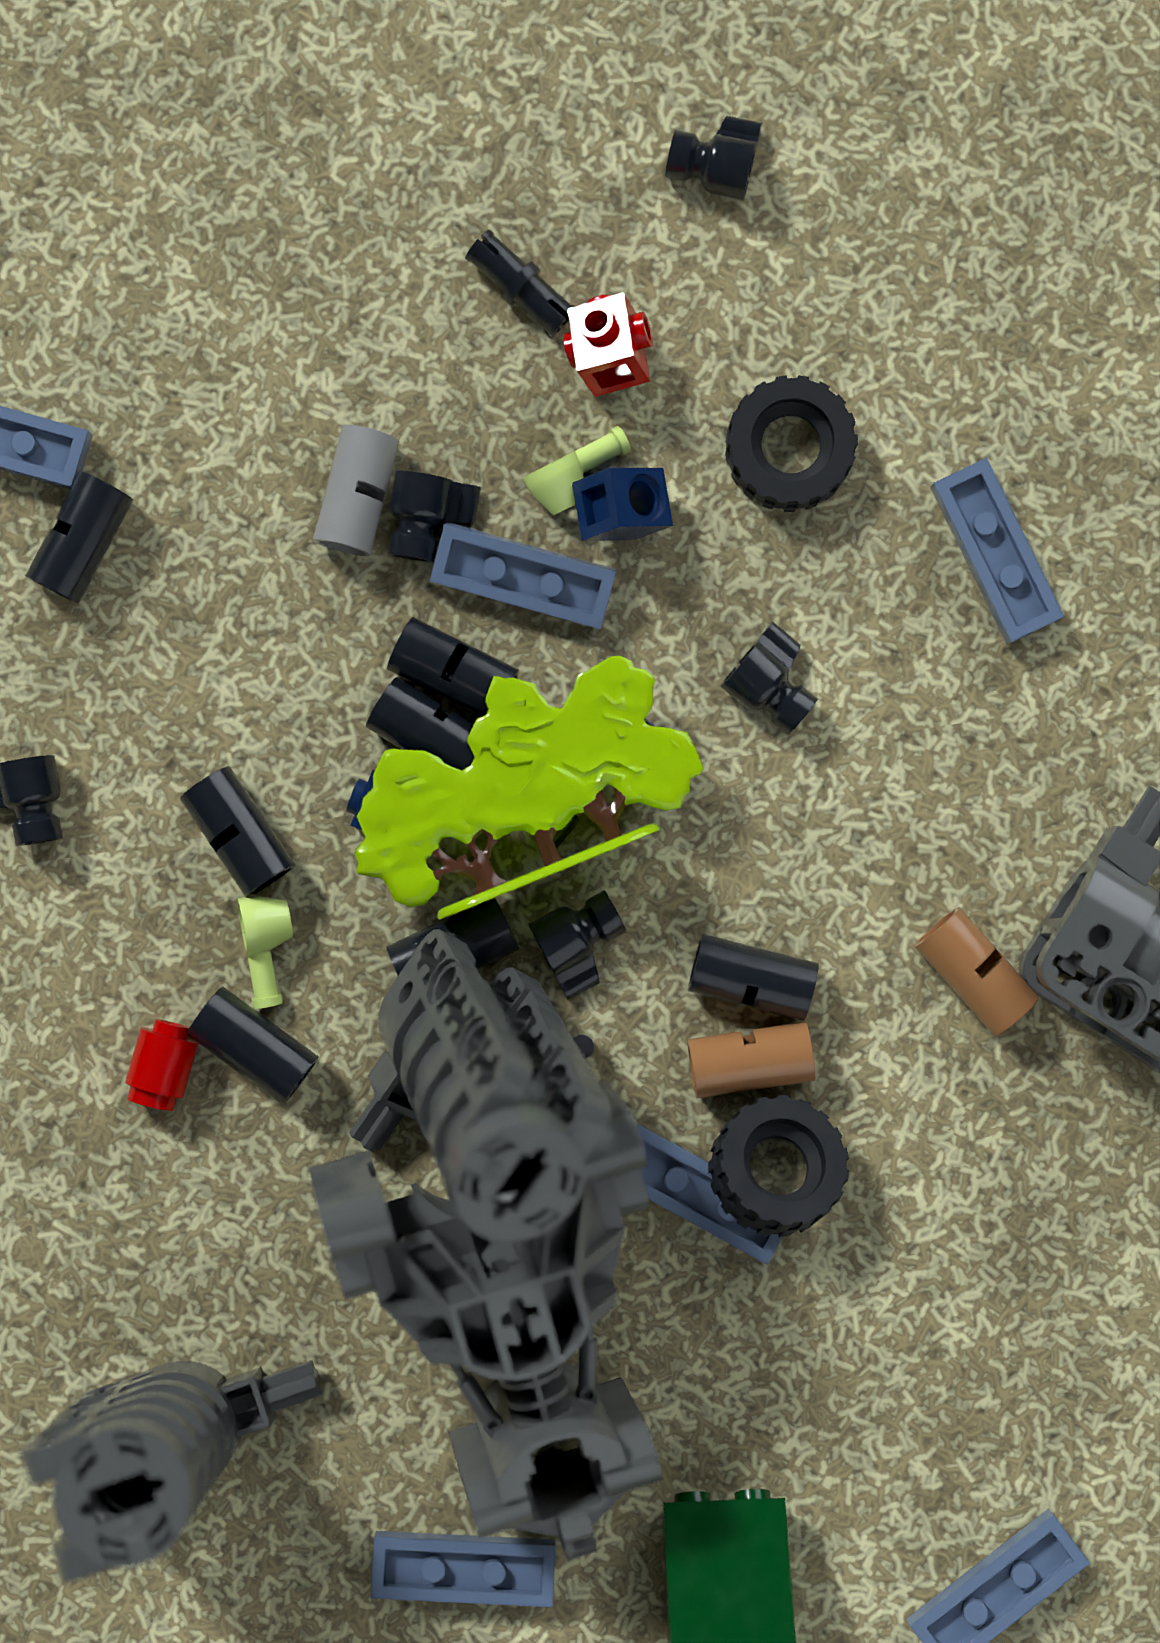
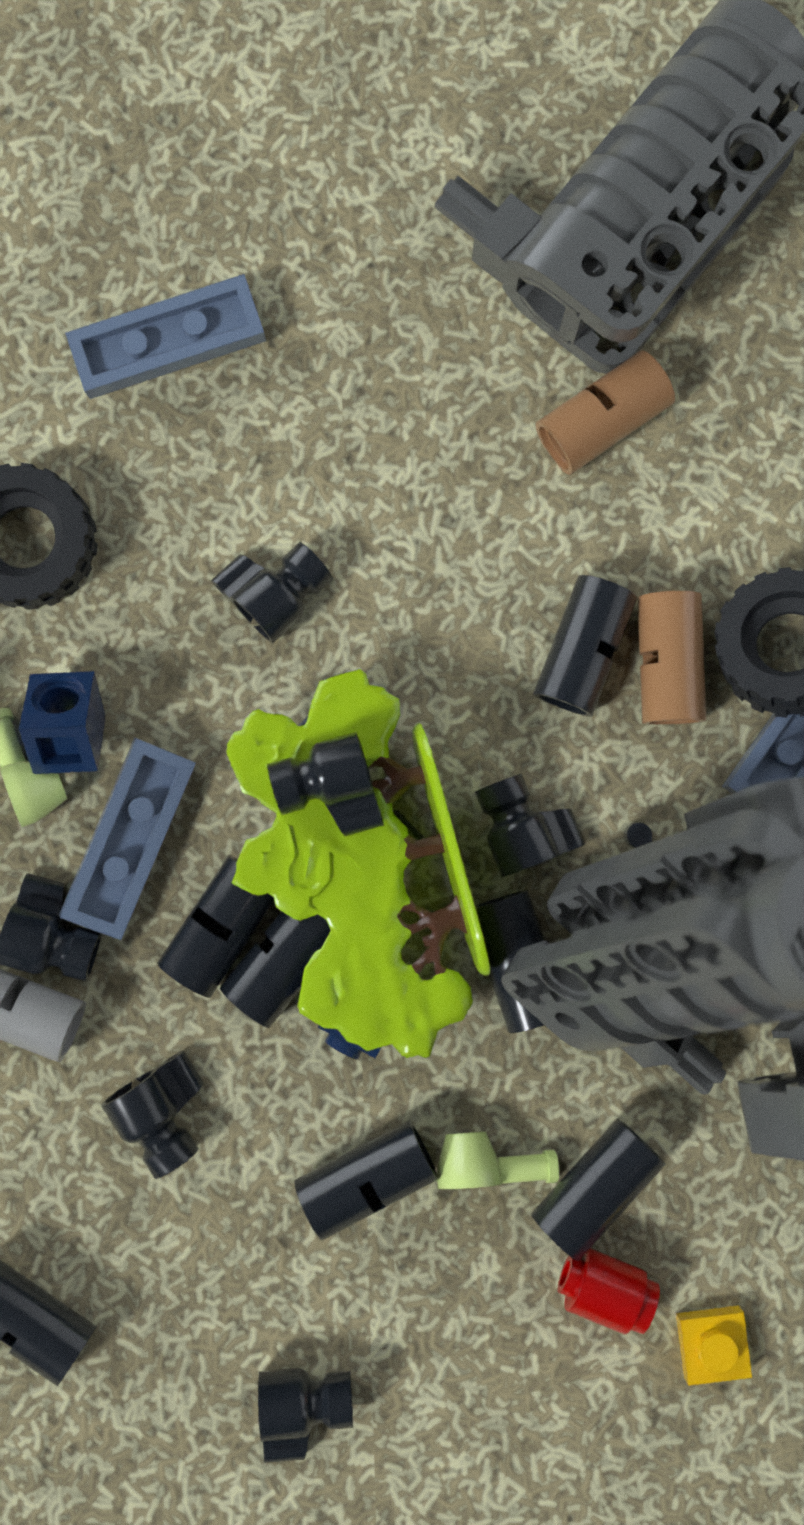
camera: 85 degrees left, 0 degrees up
none -> black piece [101,1050,204,1179]
none -> black piece [267,731,384,837]
none -> yellow plate [676,1305,752,1386]

